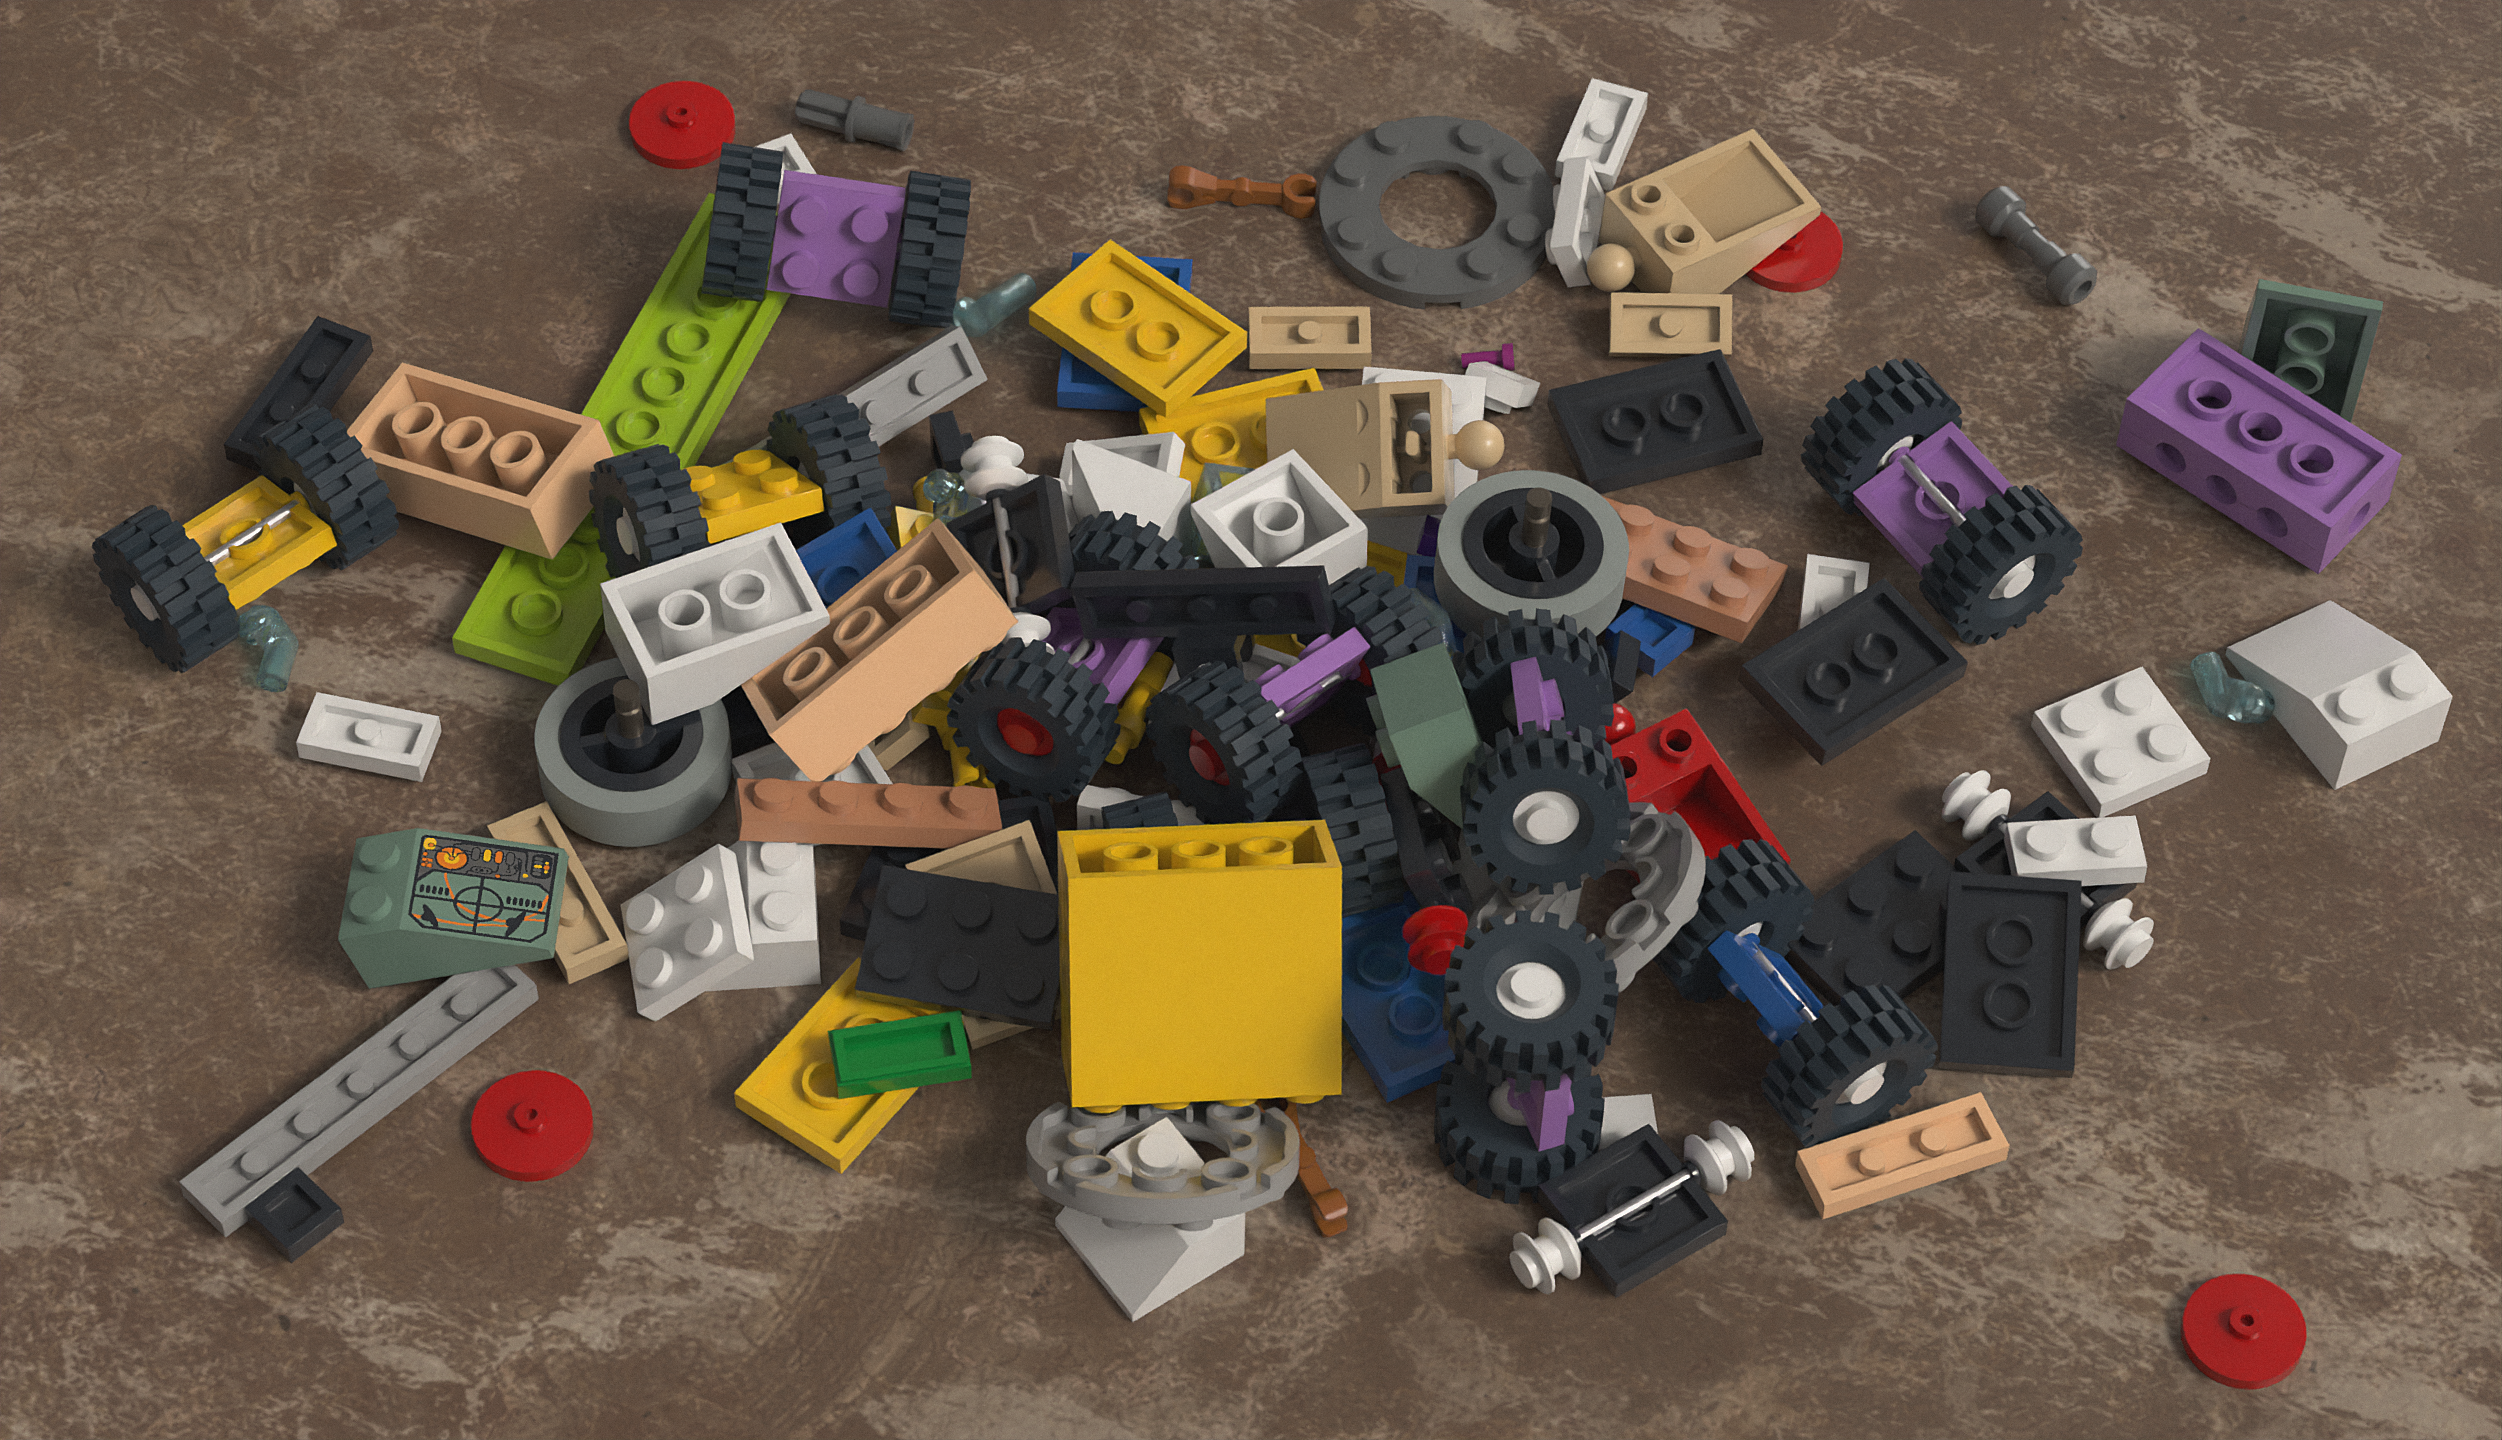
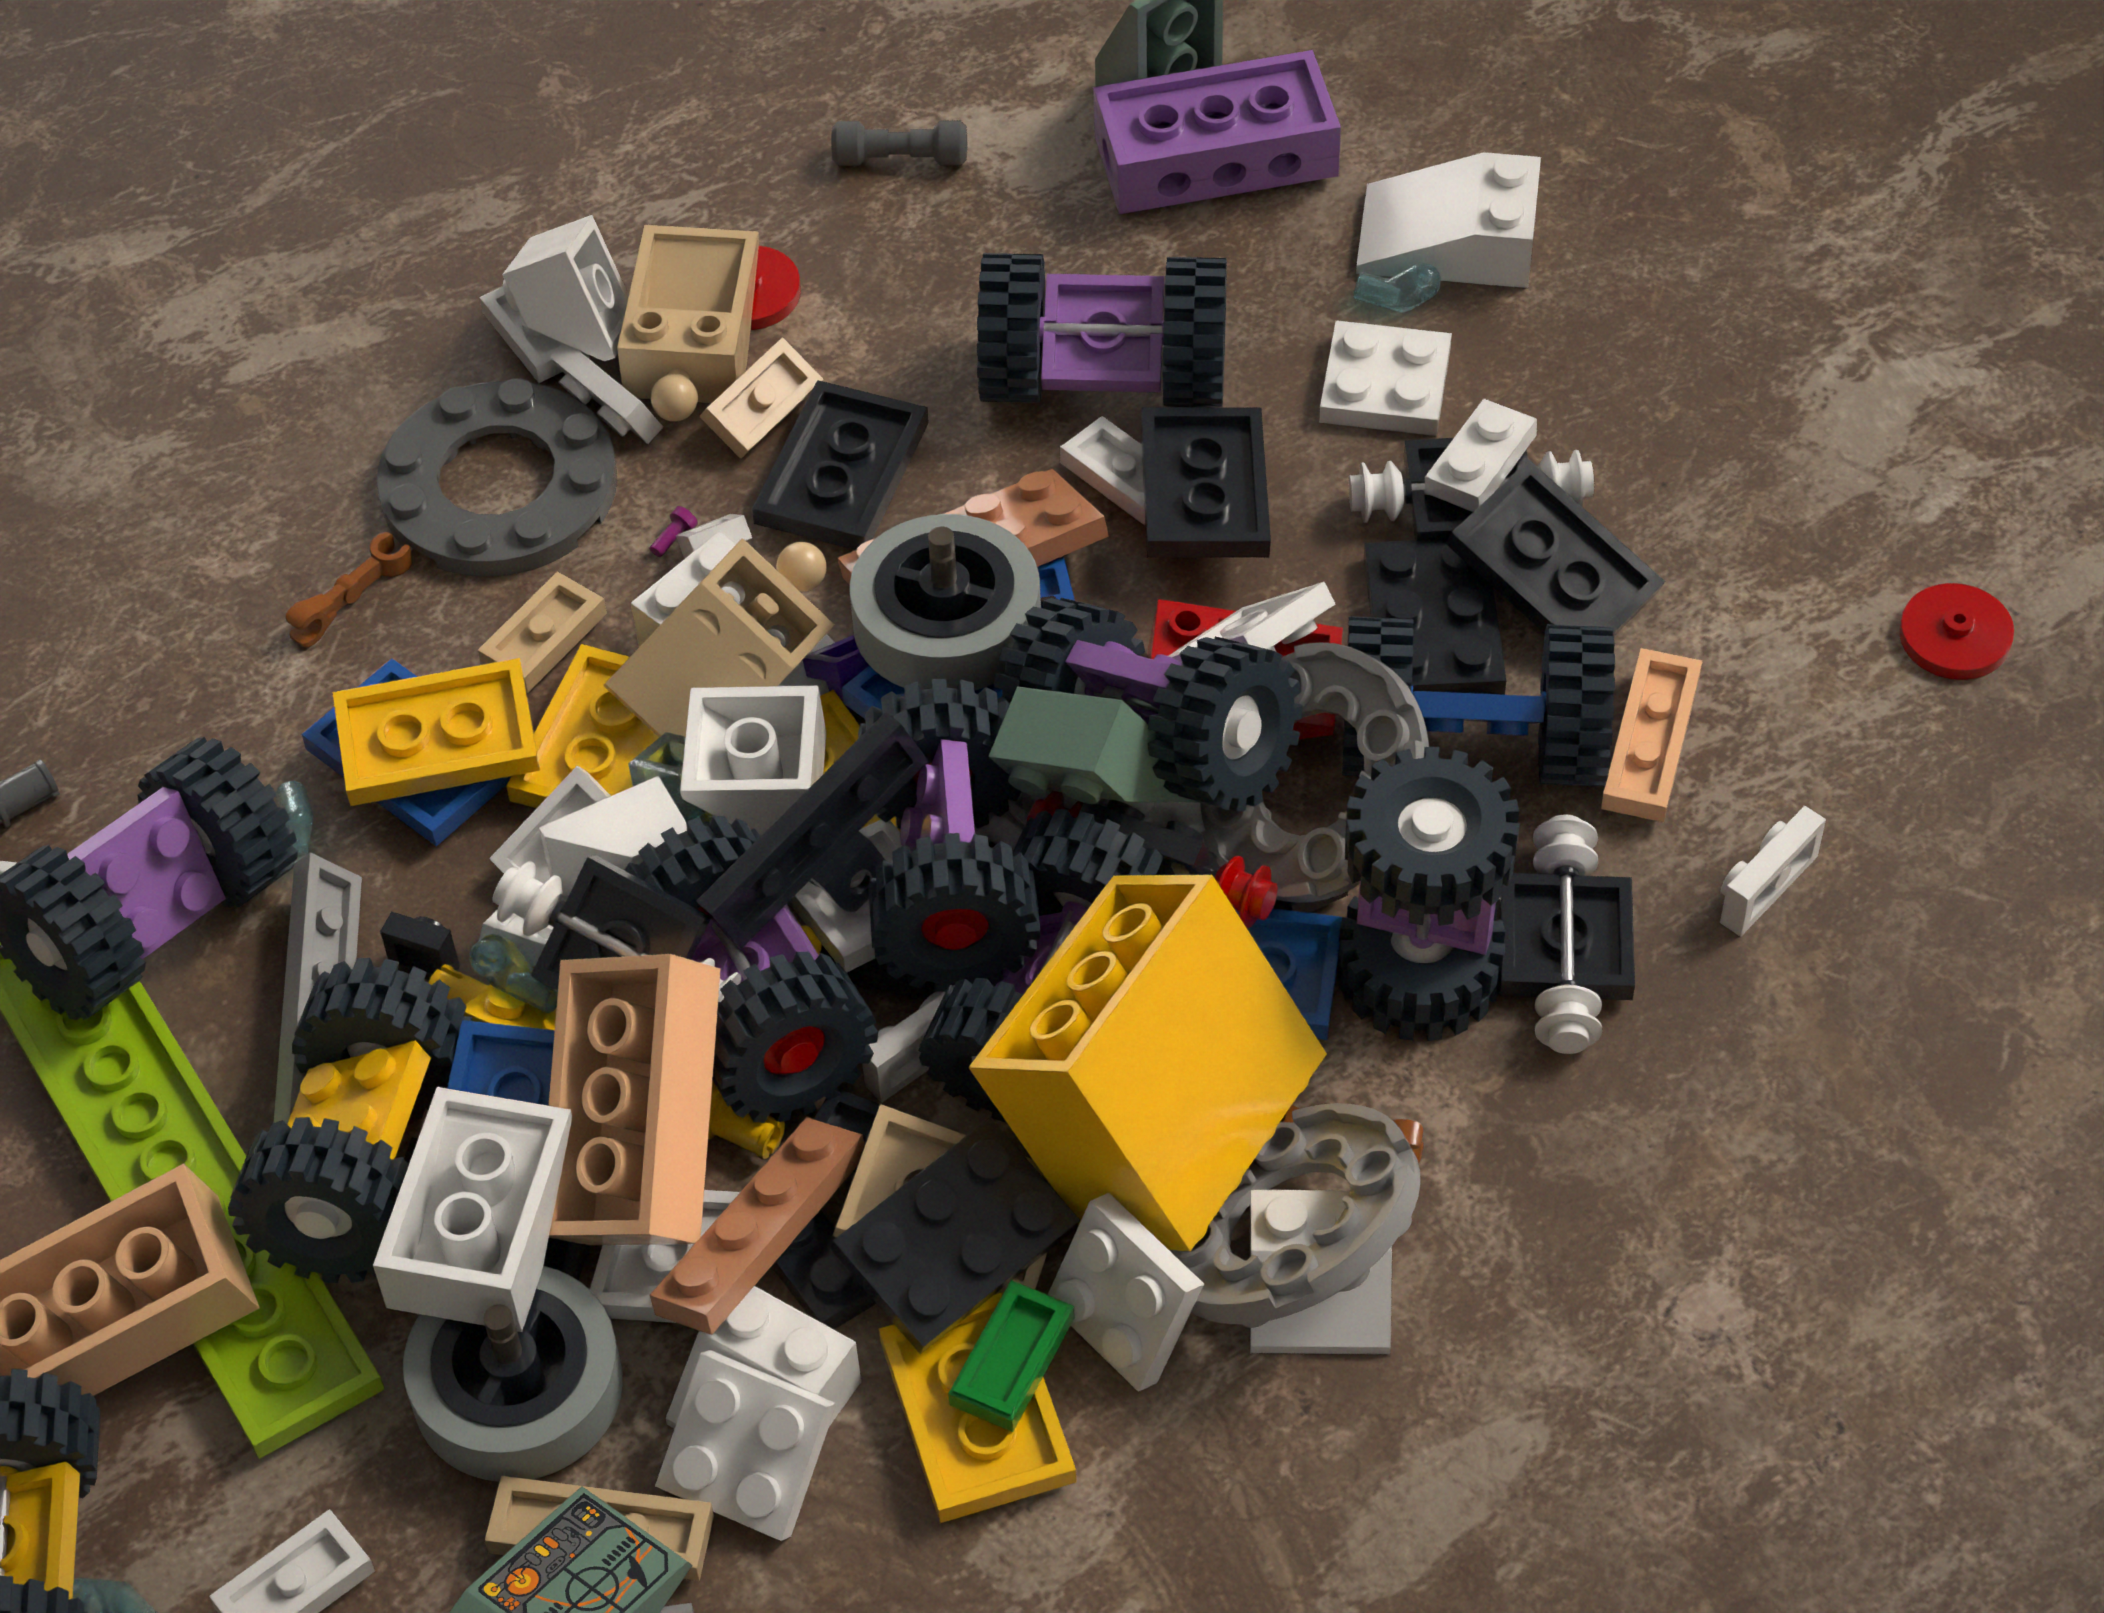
camera: 50 degrees left, 0 degrees up
none -> white slope [502,215,629,362]
none -> white plate [1048,1193,1204,1392]
none -> white plate [1169,582,1335,664]
none -> white plate [1720,806,1826,937]

